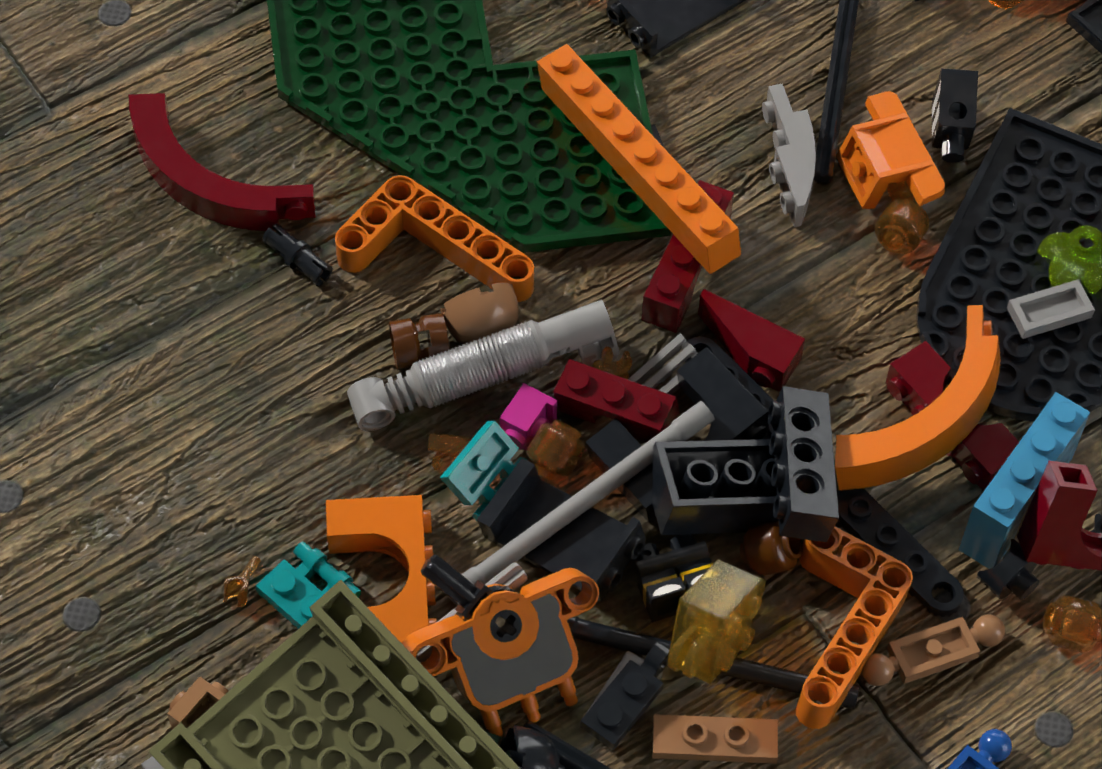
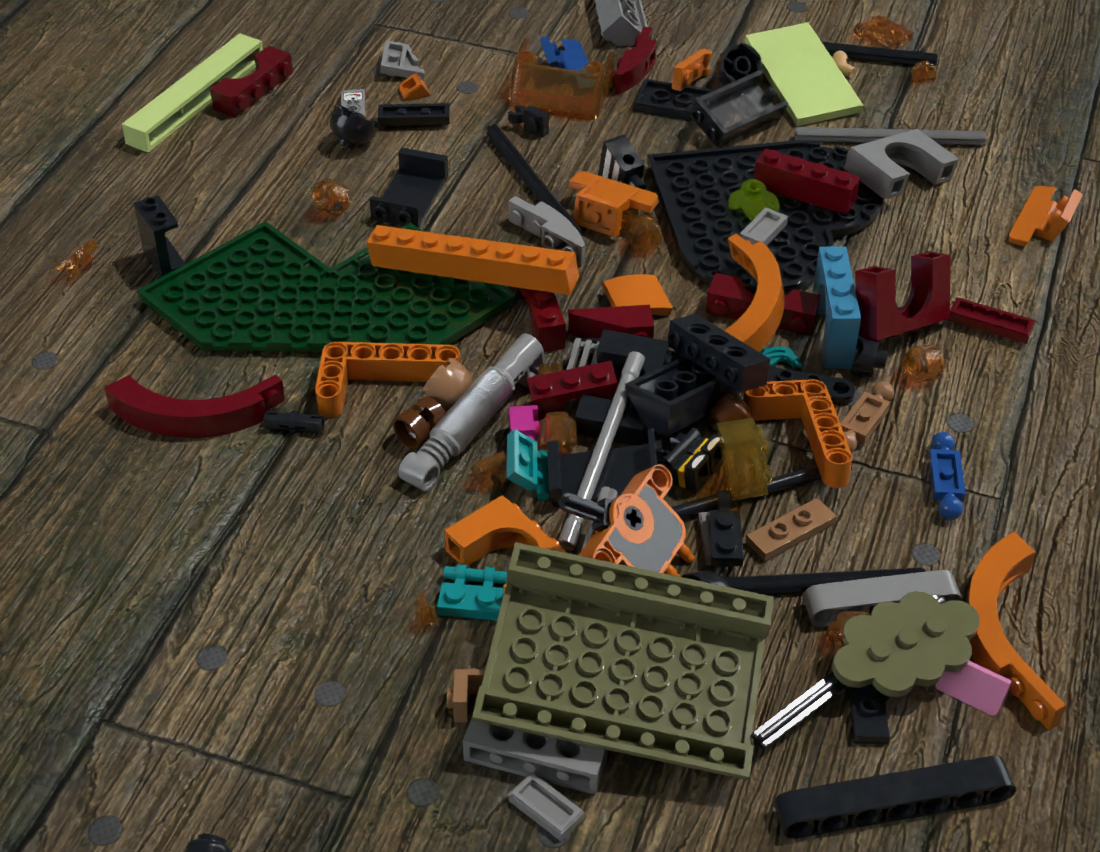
camera: 35 degrees left, 15 degrees down
none -> orange slope [601,274,673,317]
none -> teal piece [760,346,802,368]

